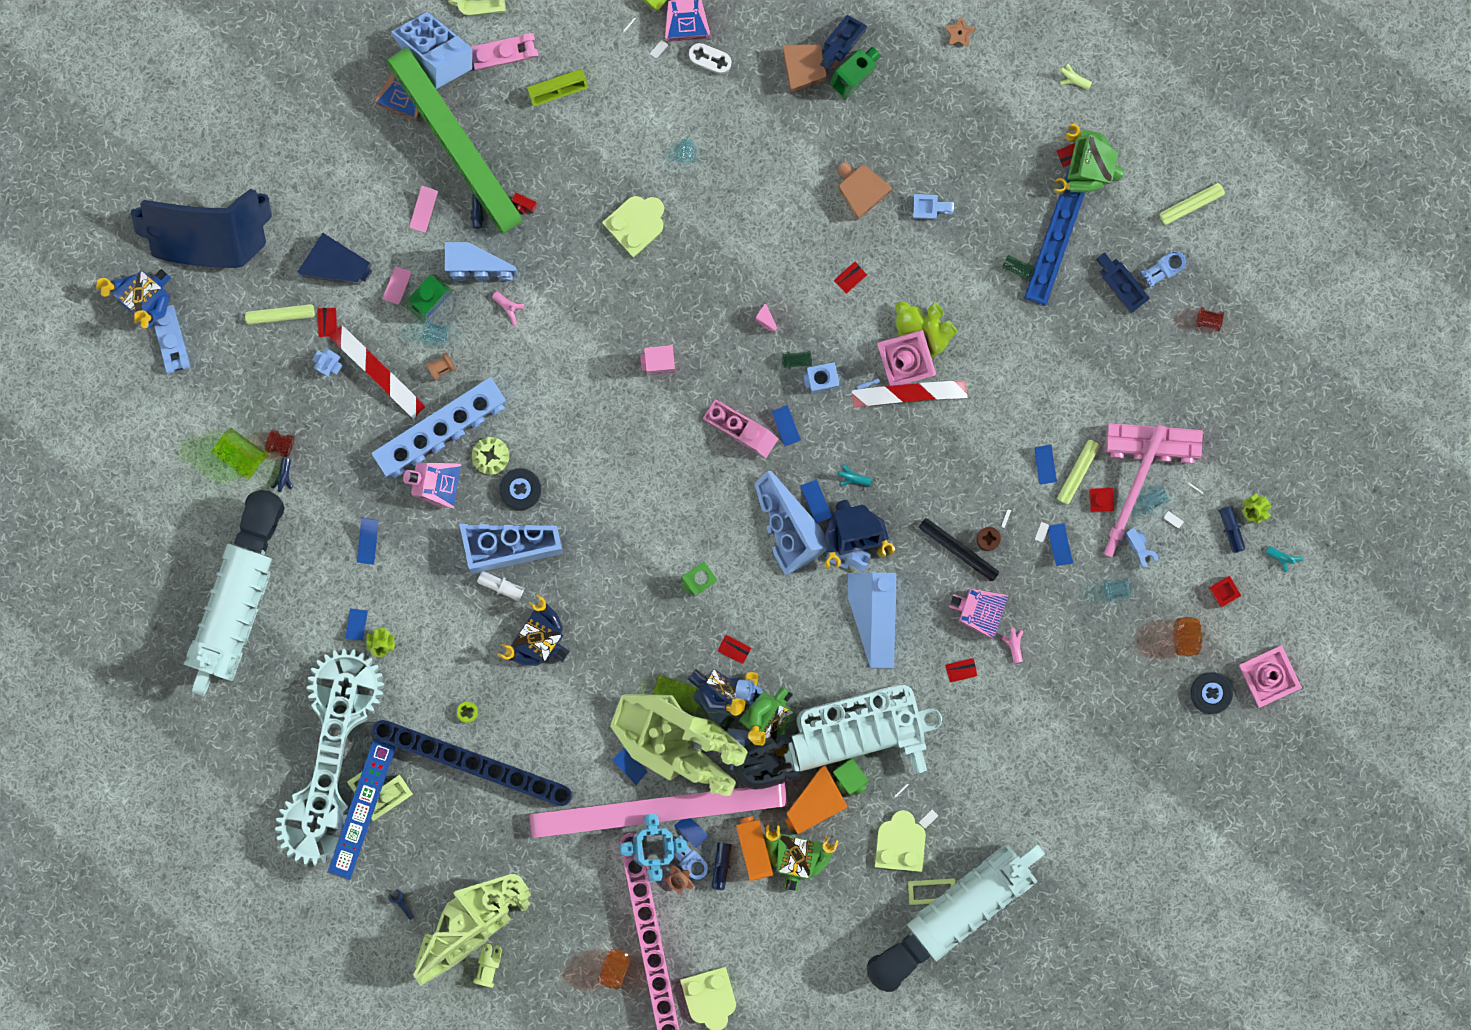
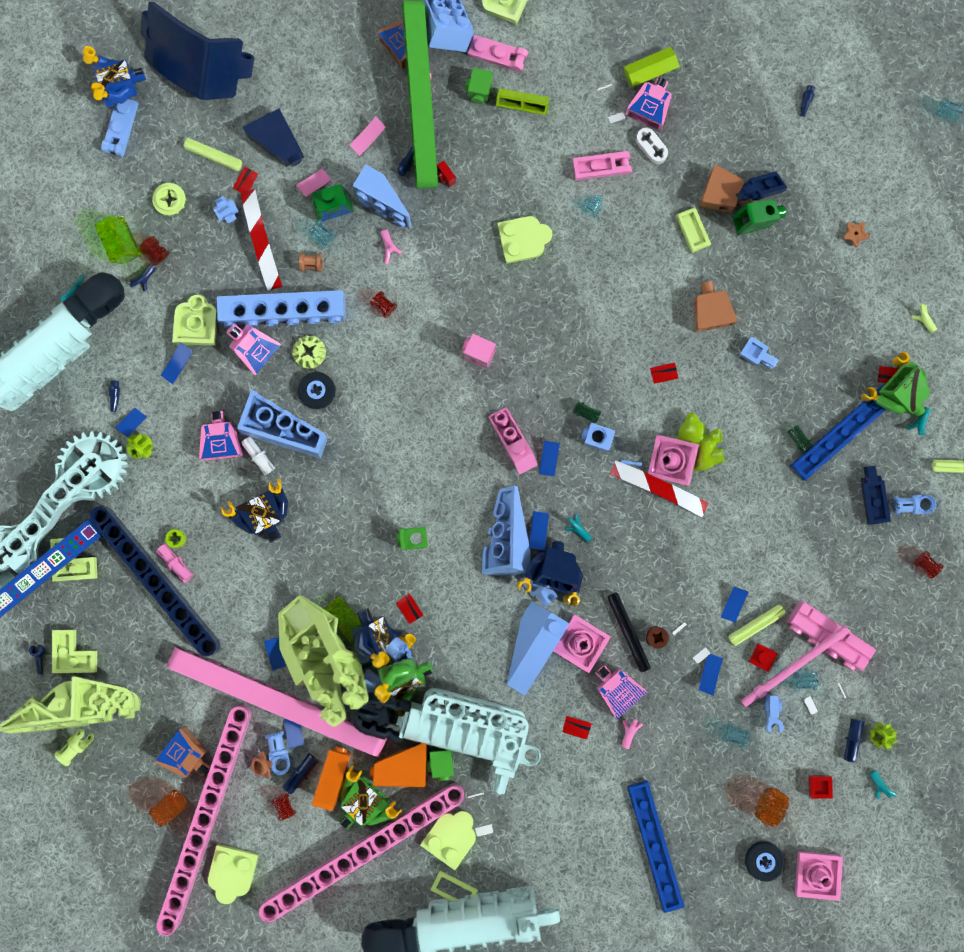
camera: 35 degrees right, 0 degrees up
medium azure piece [619,814,687,881] -> none
bright pink slope [755,304,777,333] -> none
none -> yellowish green plate [52,630,97,673]
none -> teal bar [60,274,84,301]
none -> dark blue piece [108,380,120,412]
none -> yellowish green gear [152,183,186,216]
none -> torso [155,726,211,778]
none -> bright pink pin [156,543,194,583]
none -> yellowish green plate [172,295,218,346]
none -> torso [199,411,243,461]
none -> bright pink beam [259,783,464,922]
none -> clear red bush [271,793,297,821]
none -> clear red bush [370,291,397,319]
none -> bright green brick [465,68,493,104]
none -> bright pink plate [553,614,611,673]
none -> bright pink plate [572,151,632,181]
none -> blue tile [627,780,684,913]
none -> yellowish green tile [676,207,711,253]
none -> teal bar [907,407,931,435]

